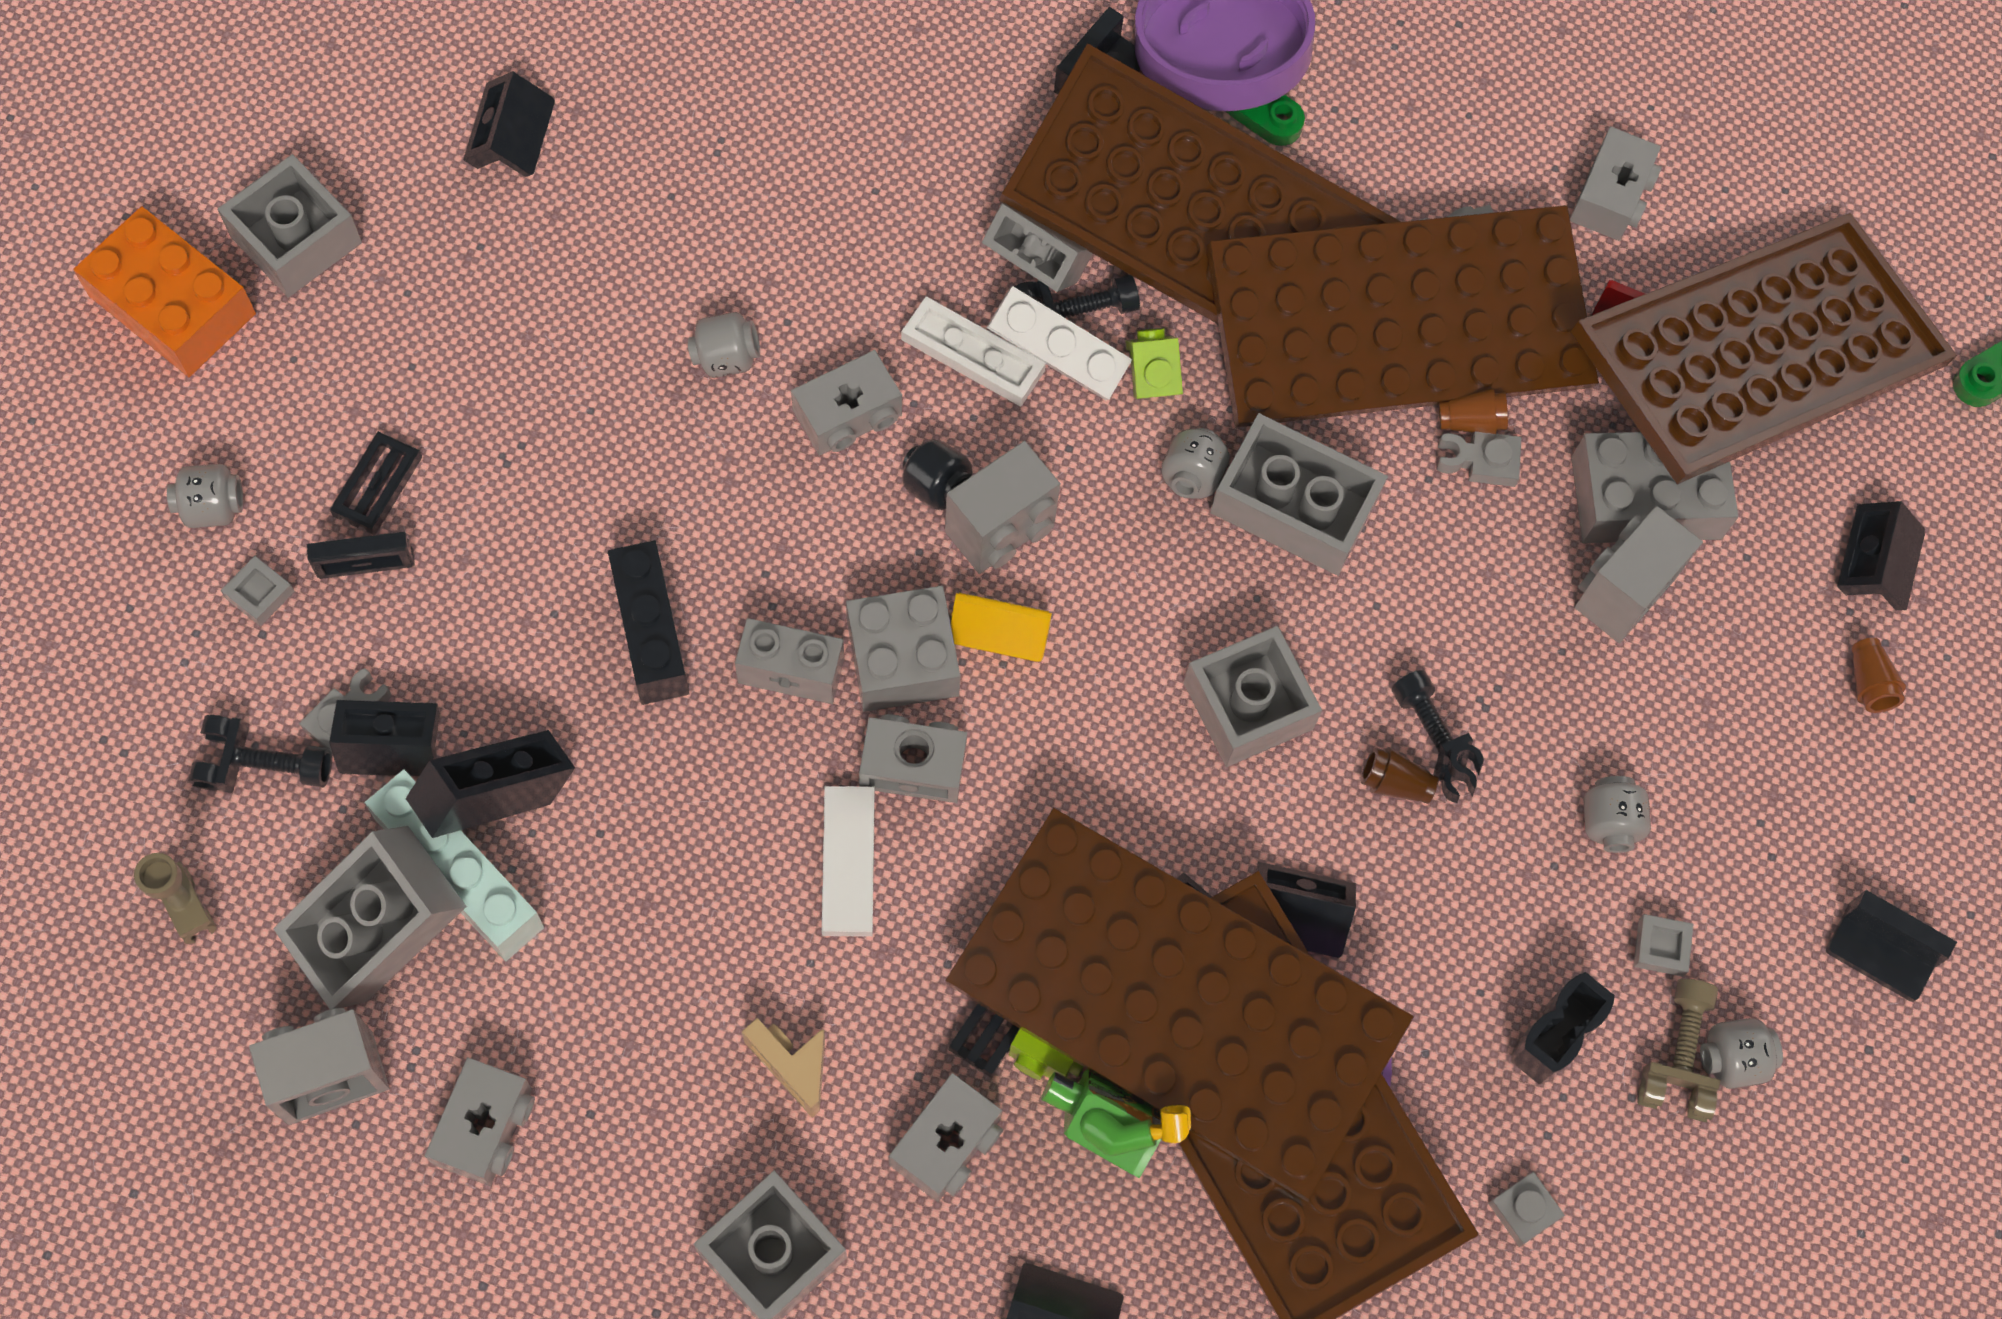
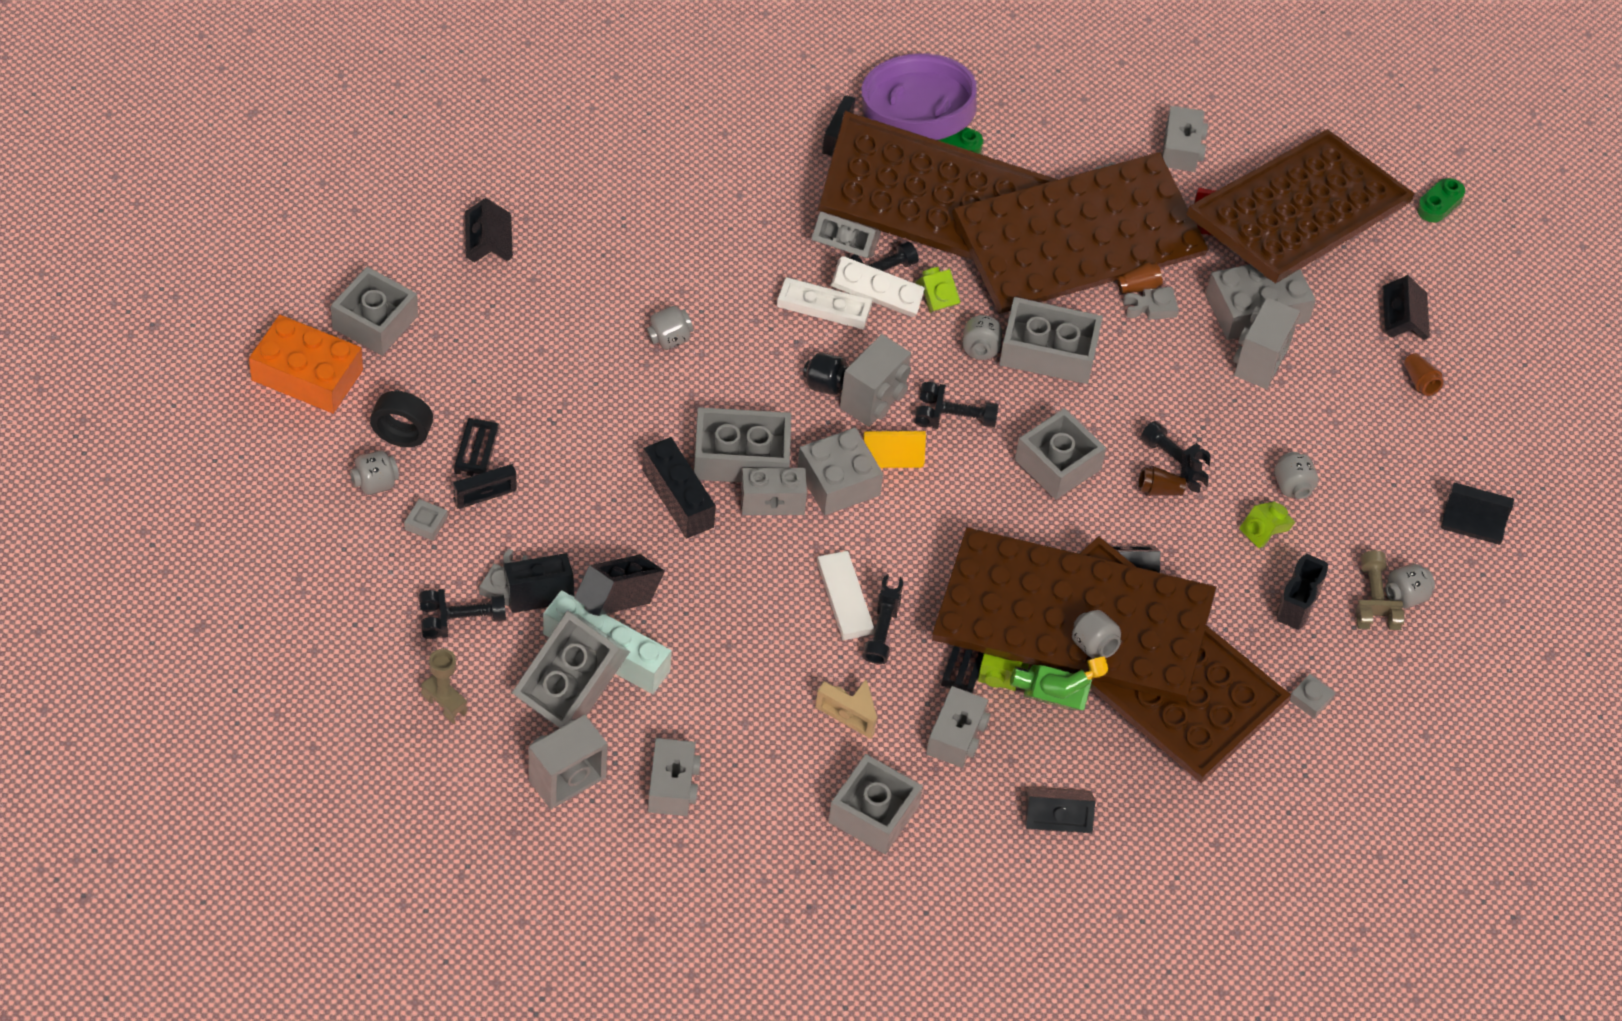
camera: 15 degrees left, 15 degrees down
light grey brick [791,350,902,456] -> none
light grey brick [859,714,967,803] -> none
light grey plate [1633,914,1694,977] -> none
none -> black tyre [370,391,433,447]
none -> light grey brick [694,407,791,482]
none -> black bar [862,574,903,664]
none -> black bar [915,382,999,429]
none -> light grey head [1072,610,1121,659]
none -> lime bracket [1240,501,1295,548]

